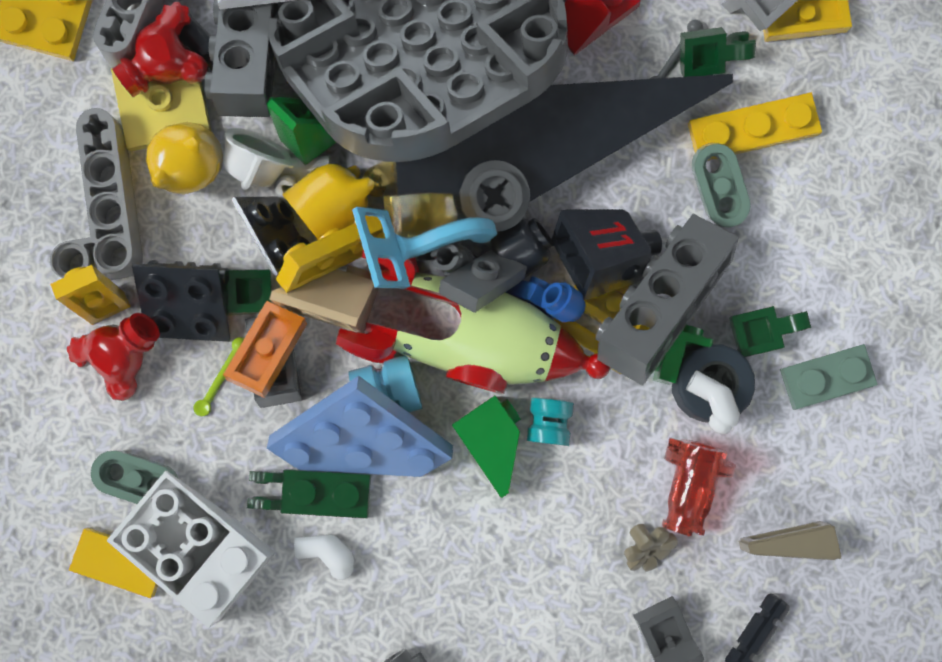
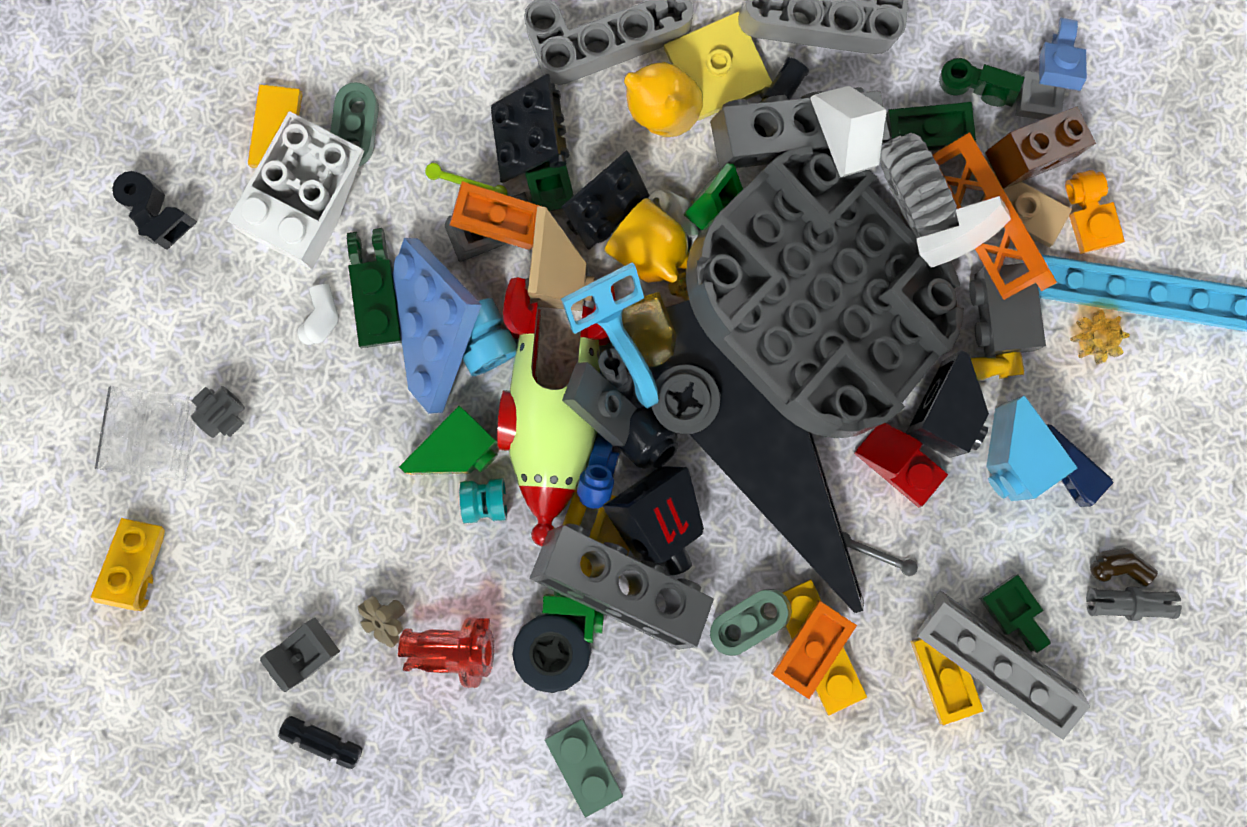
camera: 85 degrees right, 0 degrees up
yellow plate [50,264,131,325] -> none
red animal [67,313,160,401] -> none
red animal [112,1,209,98] -> none
white piece [223,128,294,190] -> none
yellow plate [276,208,399,293] -> none
dark green plate [680,27,756,77] -> none
white arm [686,371,740,434] -> none
dark green plate [729,306,812,357] -> none
dark tan slope [738,521,841,560] -> none
none -> orange plate [771,600,857,699]

